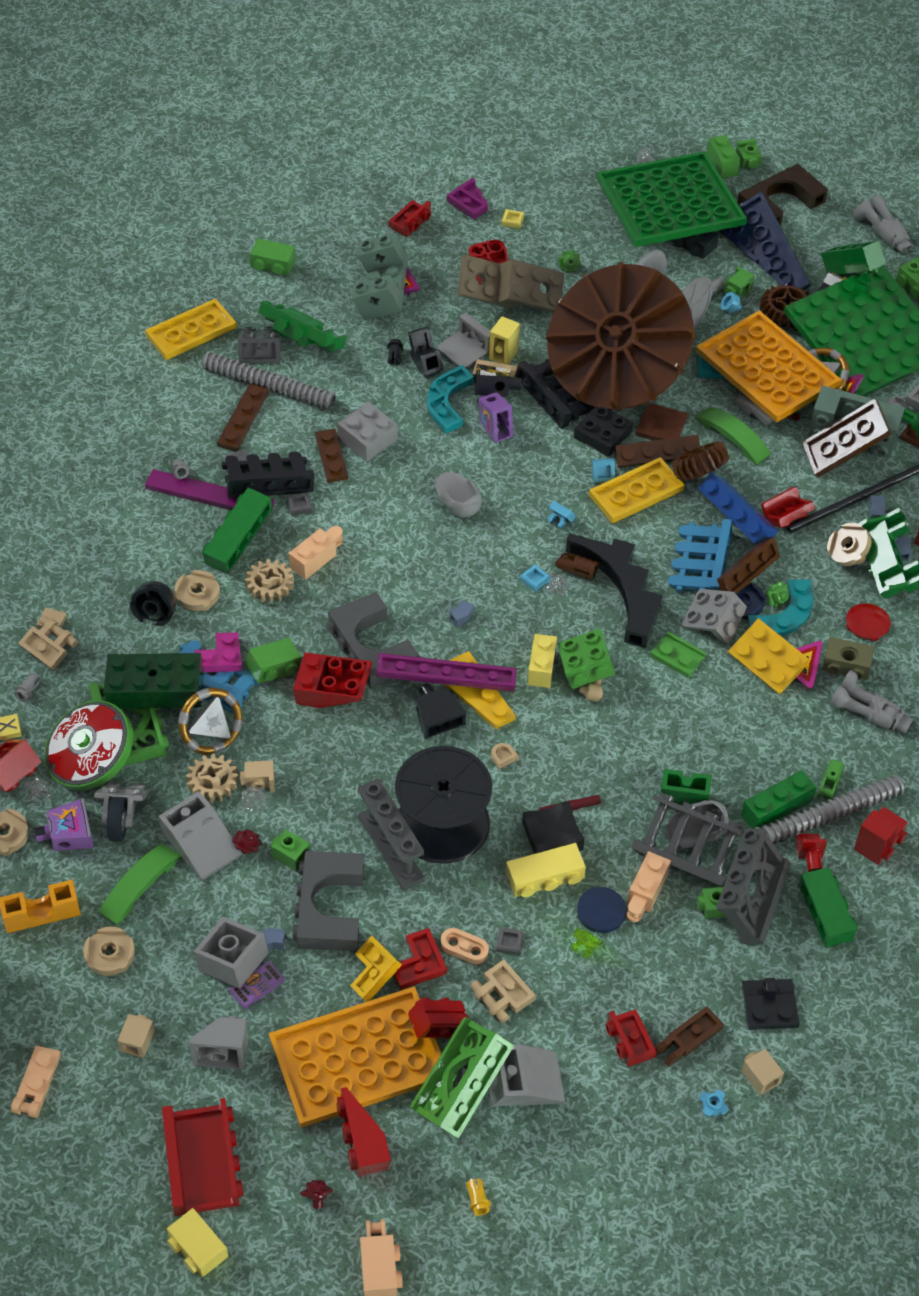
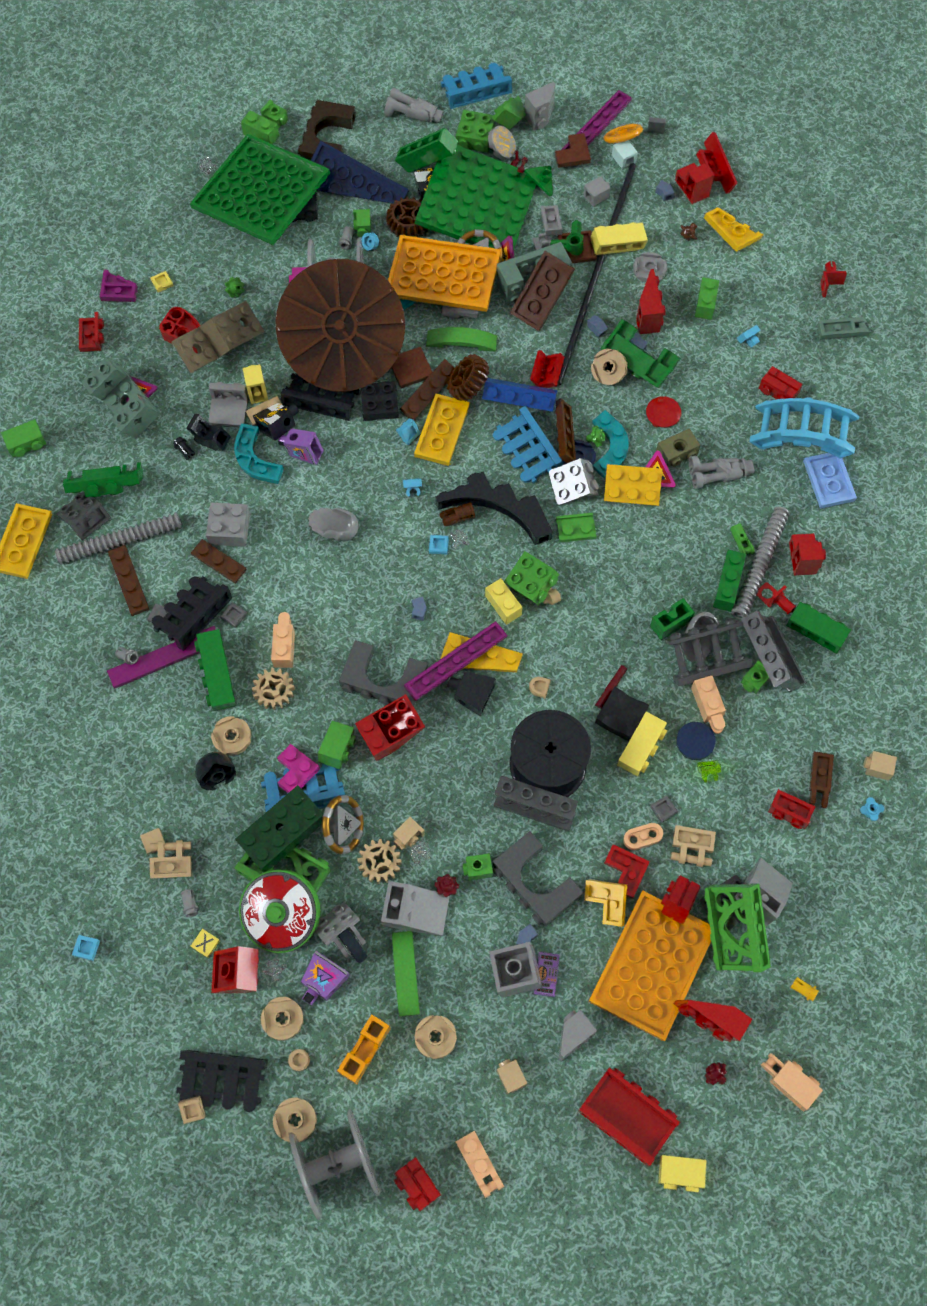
camera: 40 degrees left, 15 degrees up
black hinge [741,978,800,1030] -> none

